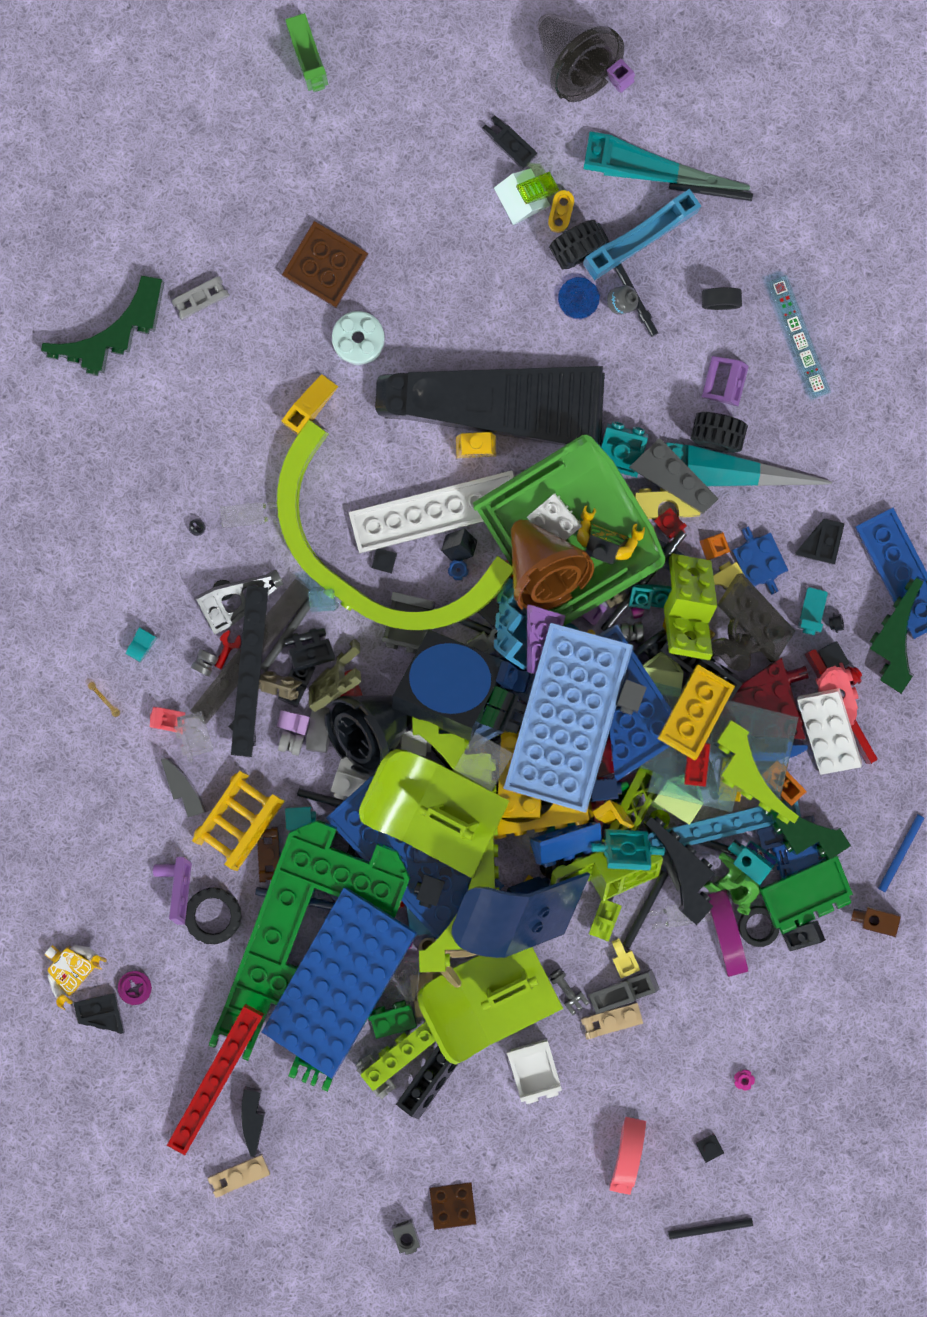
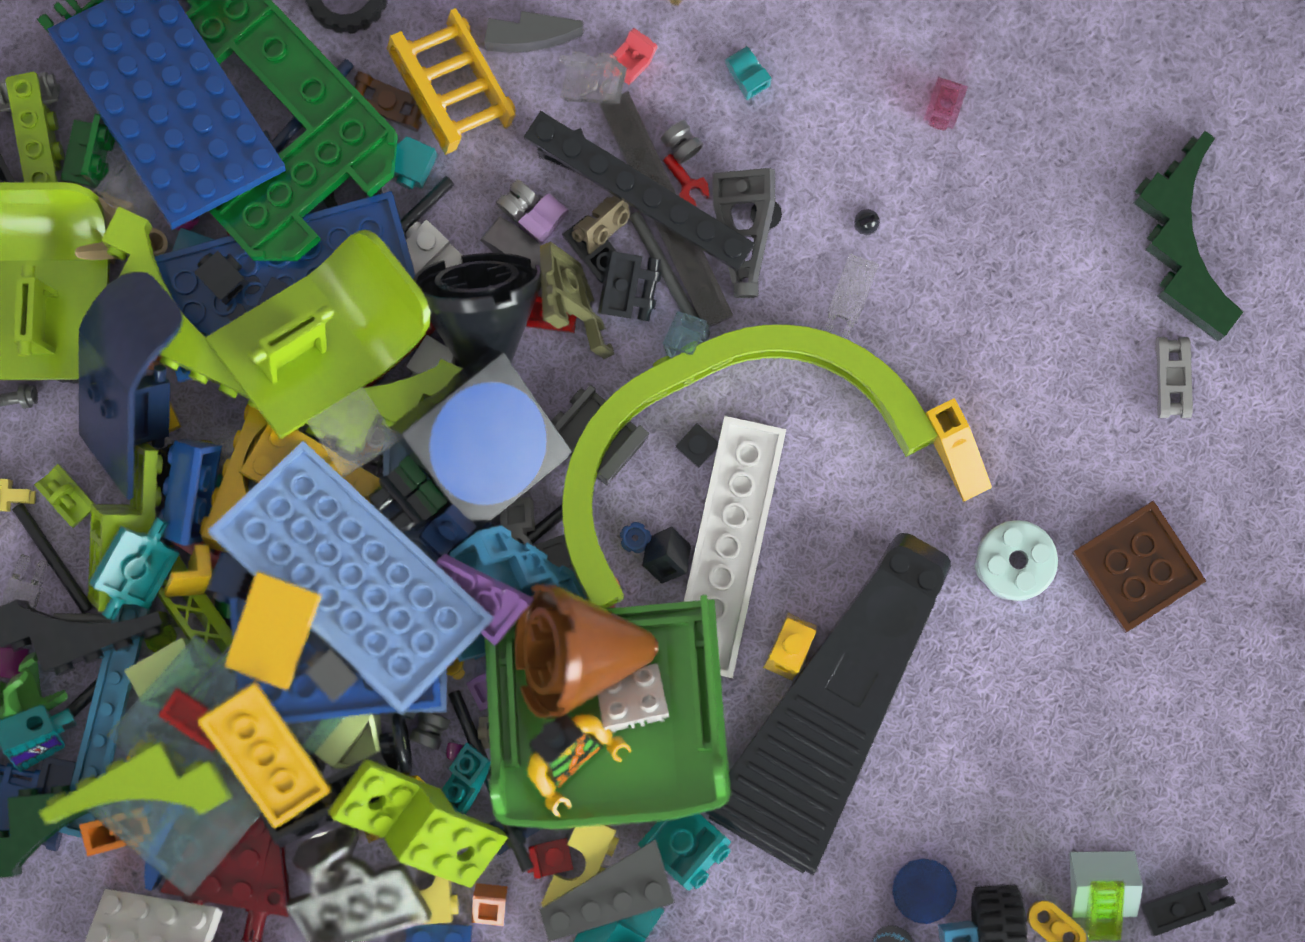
camera: 115 degrees right, 5 degrees down
none -> yellow tile [224,571,322,690]
none -> clear pink brick [923,77,968,130]

